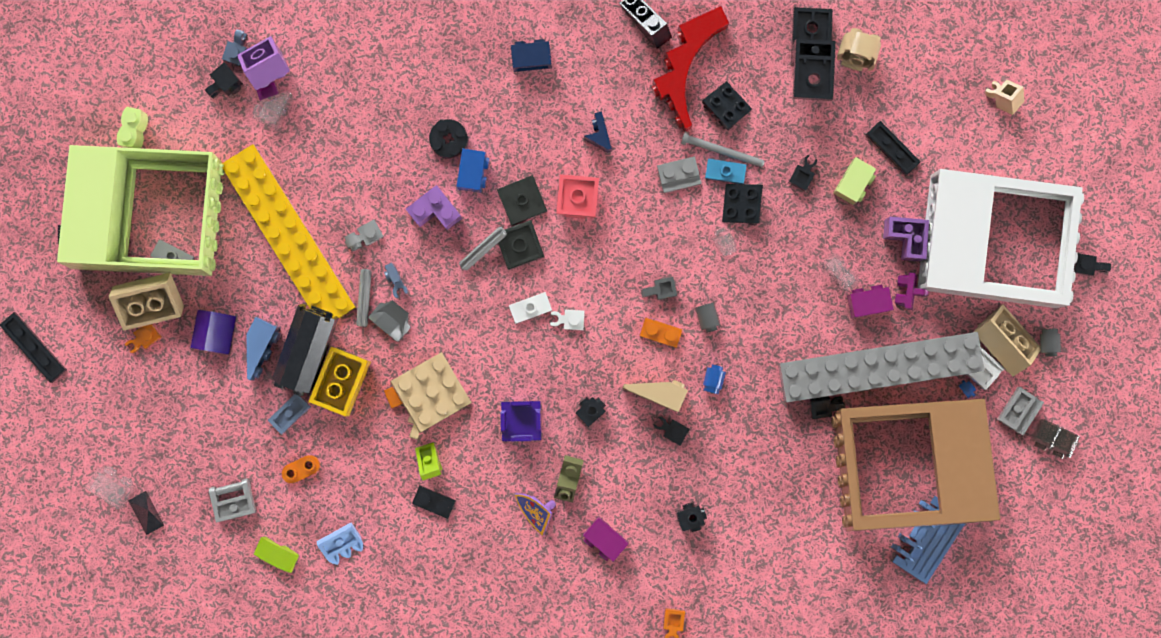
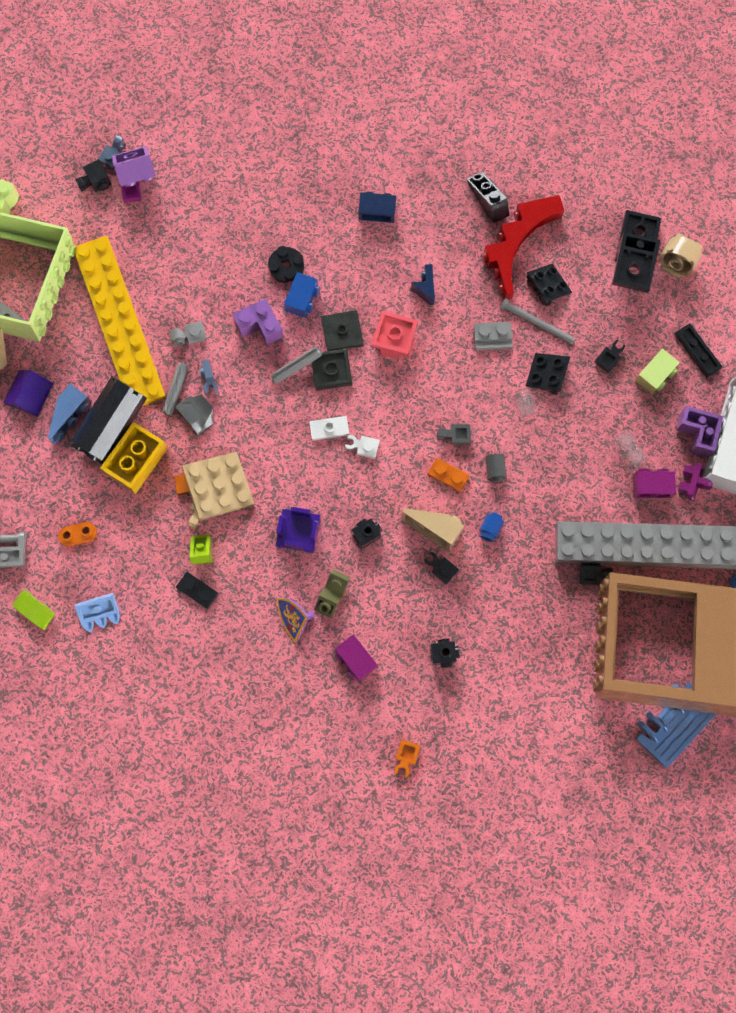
camera: 10 degrees right, 10 degrees down
clear slope [252,91,294,131] -> none
sand blue plate [268,394,311,434] -> none
dark azure plate [705,159,747,184] -> none

